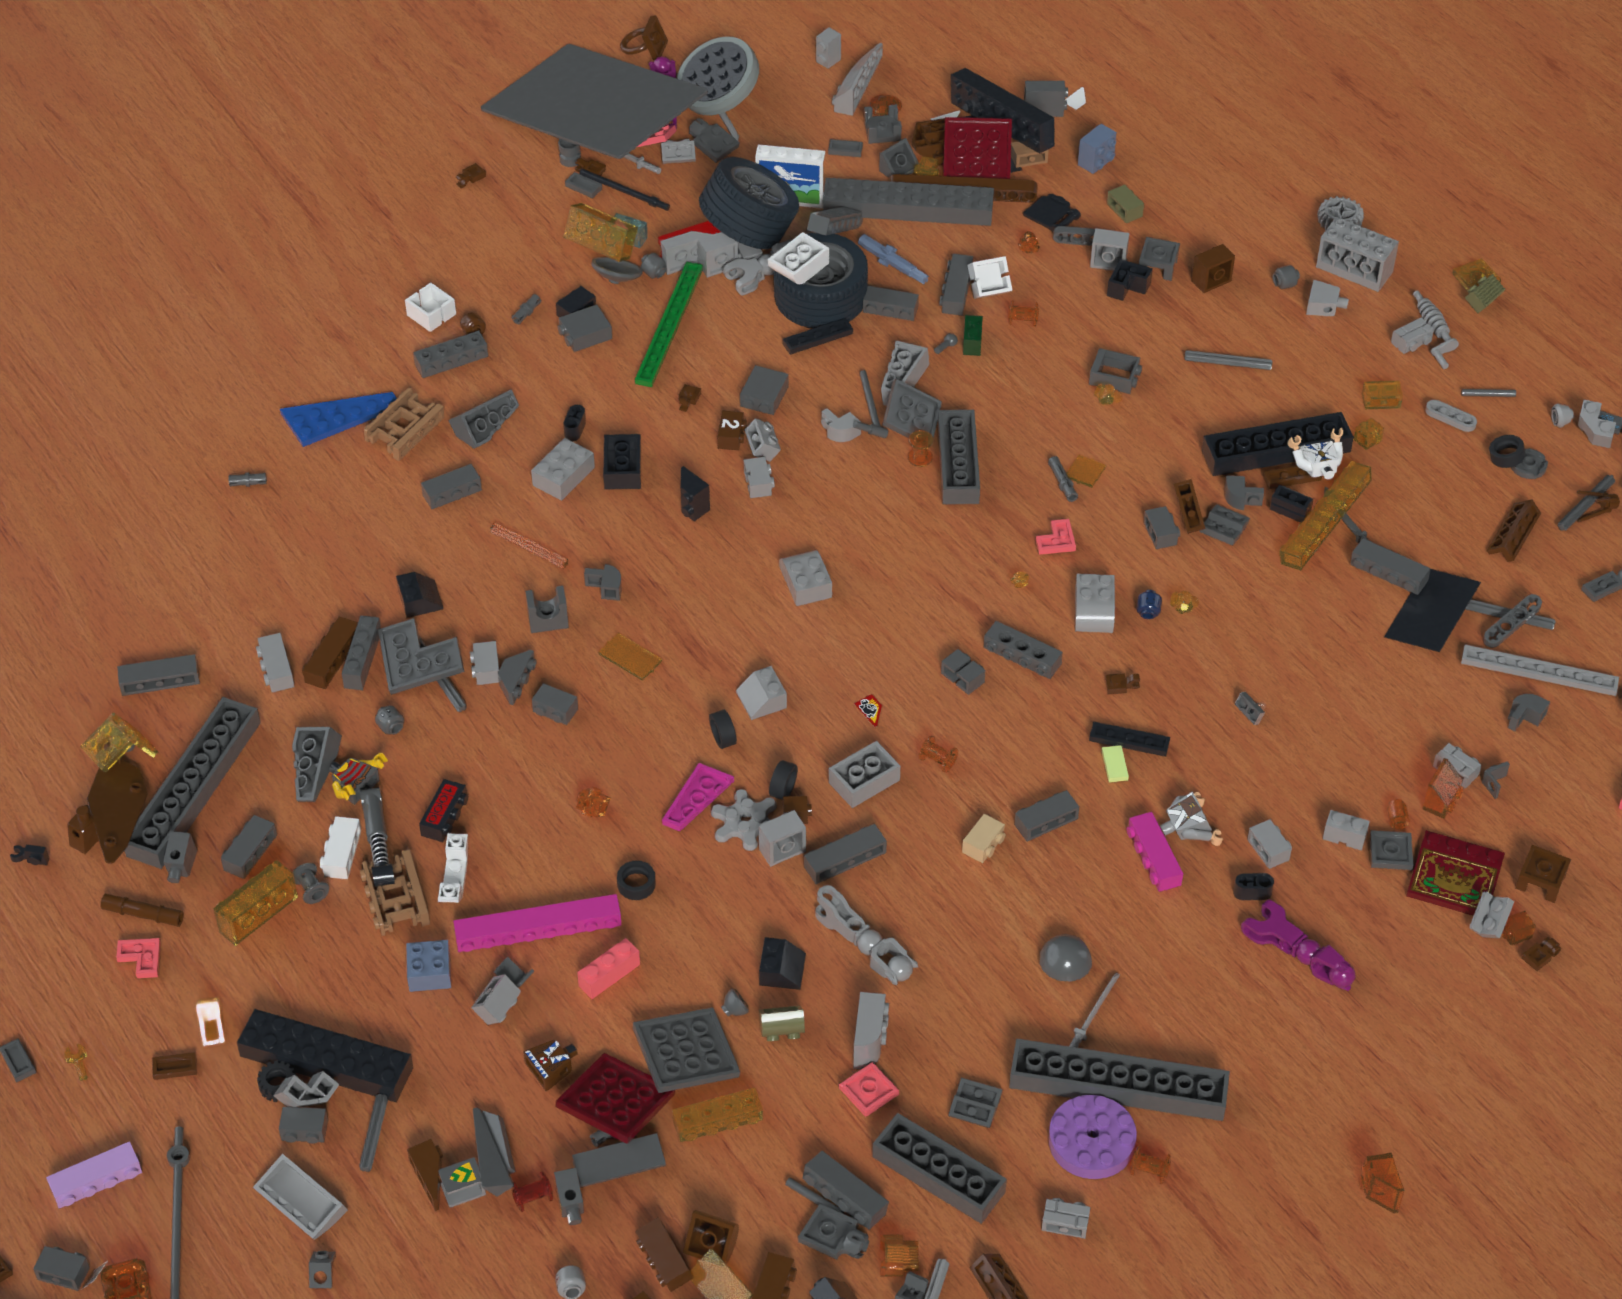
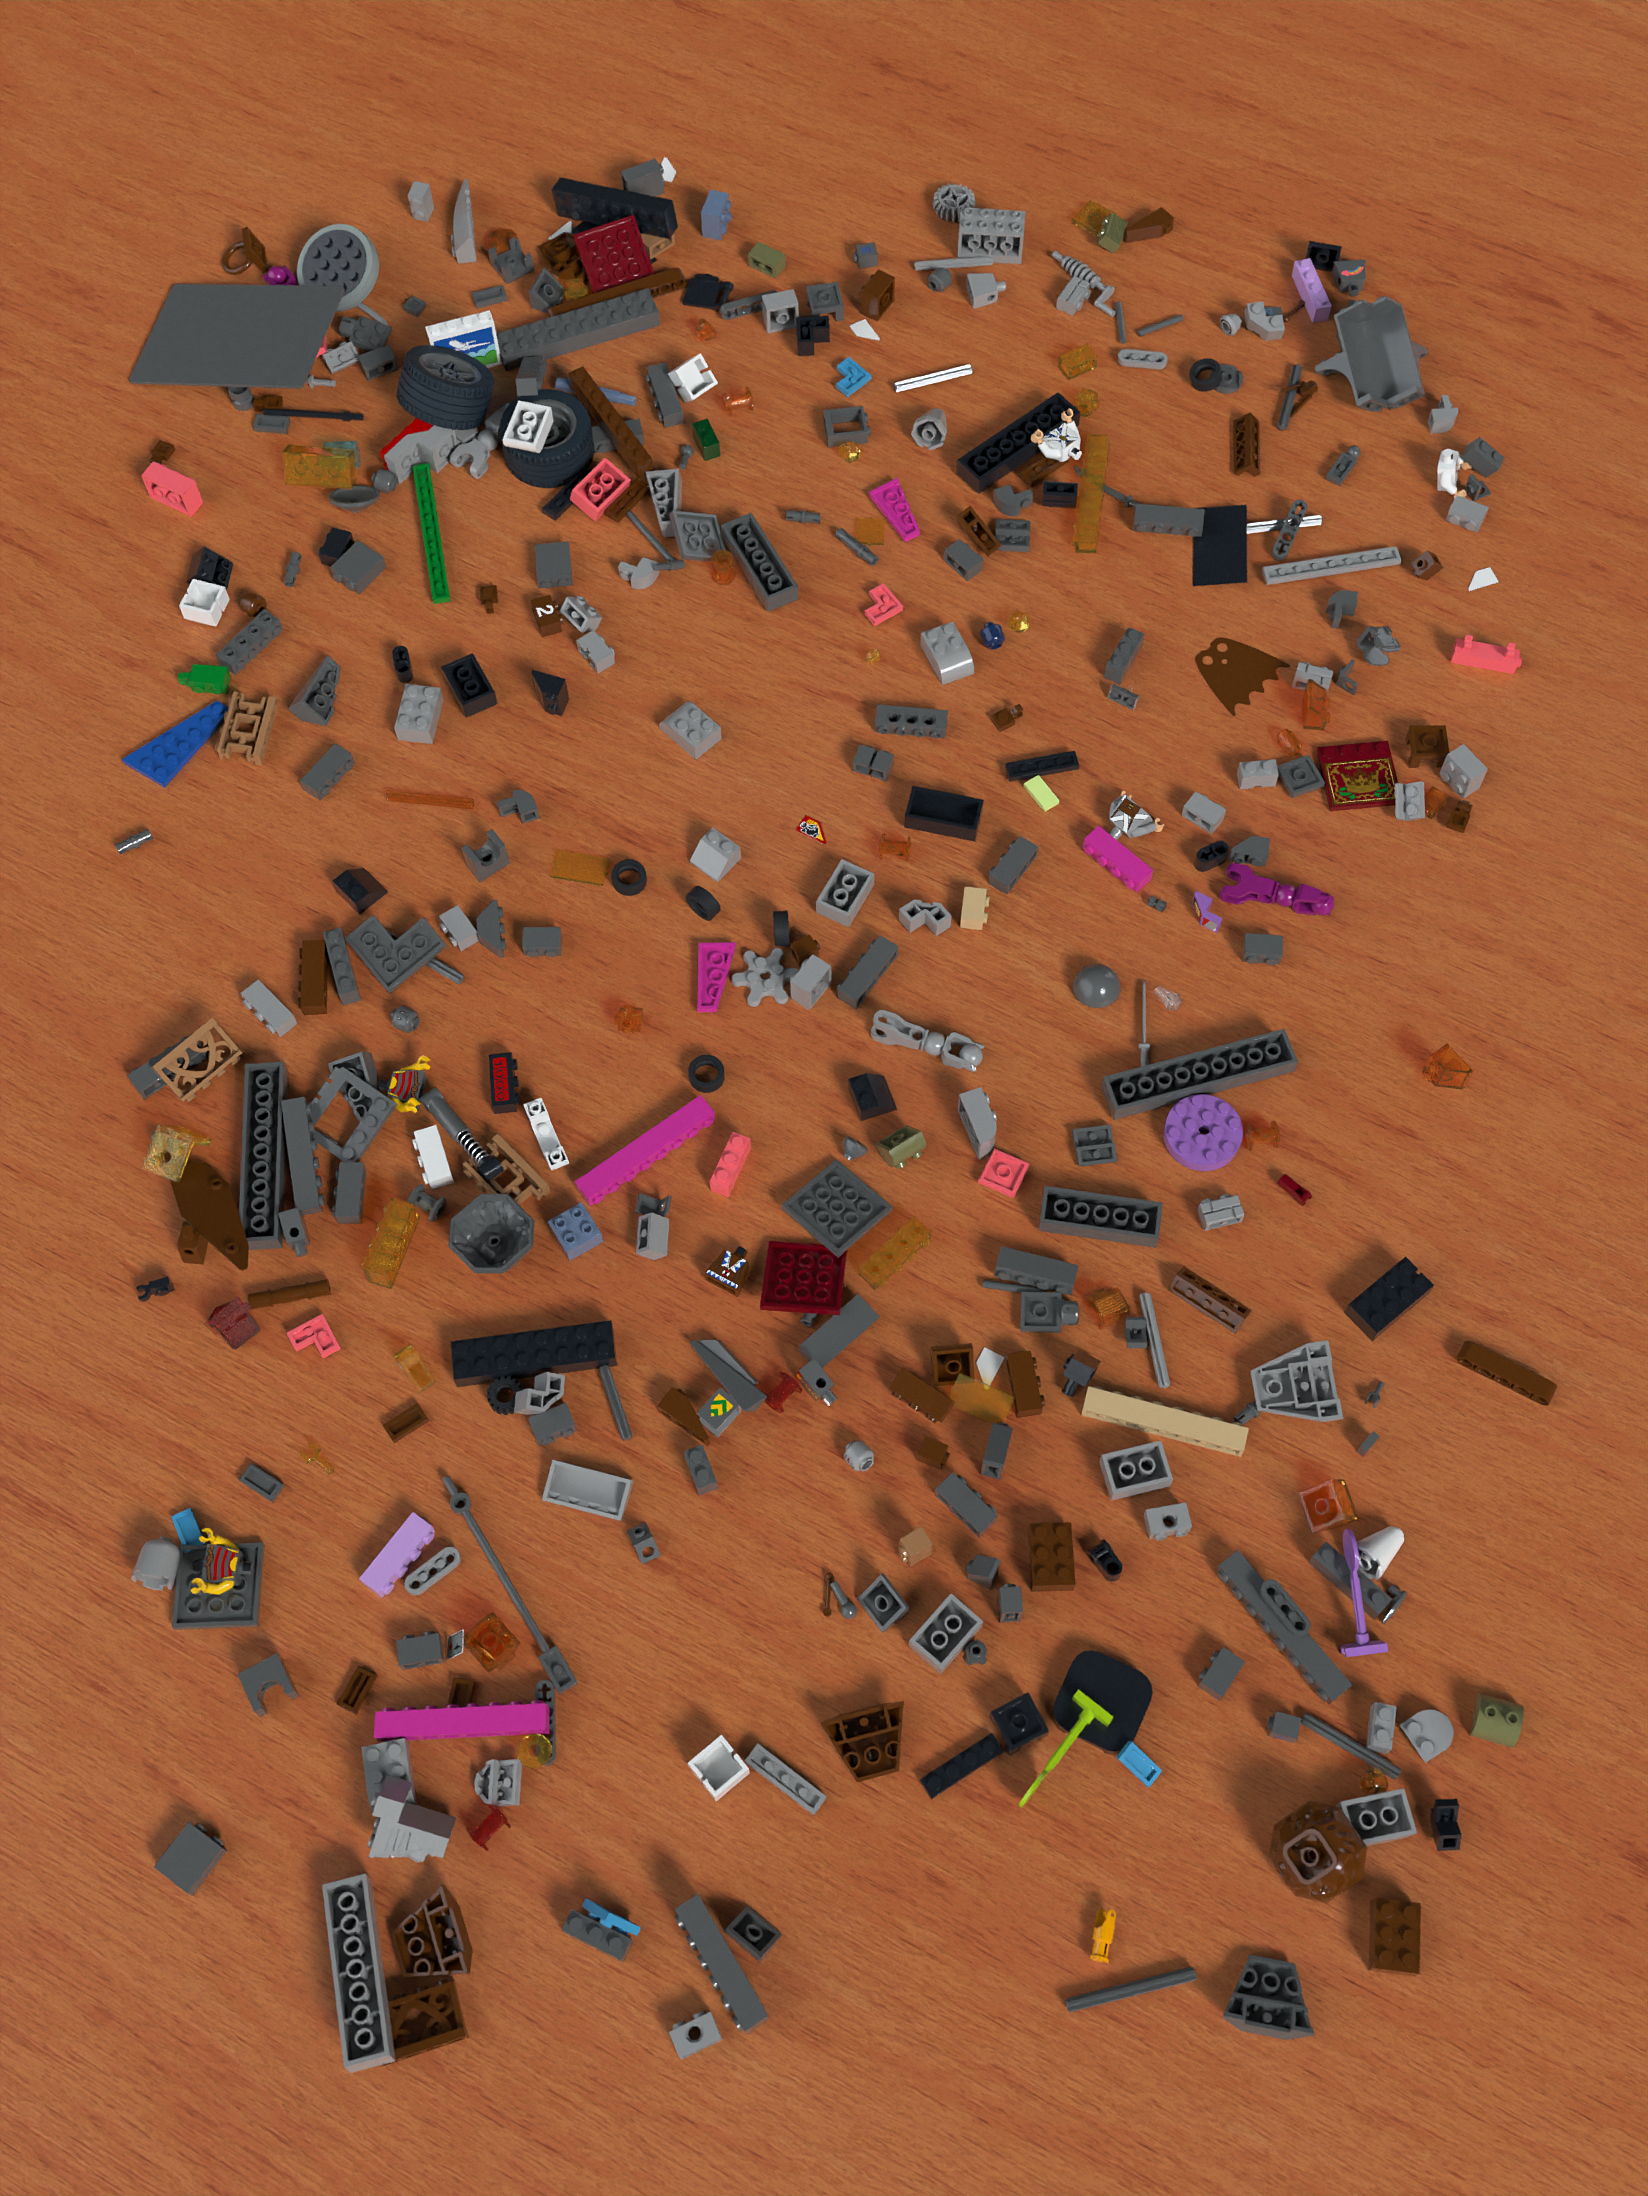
camera: 25 degrees left, 15 degrees up
none -> coral brick [141,461,203,517]
none -> medium nougat fence [151,1018,243,1102]
none -> green hinge [178,664,231,694]
none -> black slope [186,546,234,591]
none -> clear red piece [204,1297,260,1350]
none -> dark grey brick [281,1097,325,1215]
none -> dark grey hinge [310,1066,398,1162]
none -> dark grey brick [358,345,398,381]
none -> dark grey tile [403,296,426,317]
none -> light grey plate [404,1547,461,1596]
none -> dark grey rock [448,1194,535,1274]
none -> reddish brown brick [569,366,653,478]
none -> coral brick [570,458,631,522]
none -> reddish brown plate [605,478,650,523]
none -> black tyre [611,859,647,896]
none -> dark grey brick [683,1444,718,1496]
none -> dark grey pin [786,510,821,524]
none -> dark azure plate [836,357,872,397]
none -> white sticker [850,319,880,340]
none -> dark grey brick [853,242,878,269]
none -> dark pink wing [869,478,920,542]
none -> light grey brick [899,899,952,936]
none -> black piece [904,786,984,842]
none -> light grey cone [911,408,947,450]
none -> light grey axle [914,256,994,271]
none -> white sticker [976,1347,1005,1390]
none -> dark grey brick [1104,627,1144,684]
none -> dark grey bar [1115,302,1127,344]
none -> reddish brown slope [1124,207,1174,243]
none -> dark grey piece [1147,896,1167,912]
none -> clear cone [1154,985,1182,1011]
none -> medium lavender slope [1192,891,1223,933]
none -> reddish brown piece [1196,638,1290,716]
none -> dark grey slope [1229,836,1270,866]
none -> dark grey brick [1242,933,1283,965]
none -> dark red bar [1277,1173,1312,1206]
none -> dark grey piece [1356,626,1401,666]
none -> light grey brick [1439,744,1488,799]

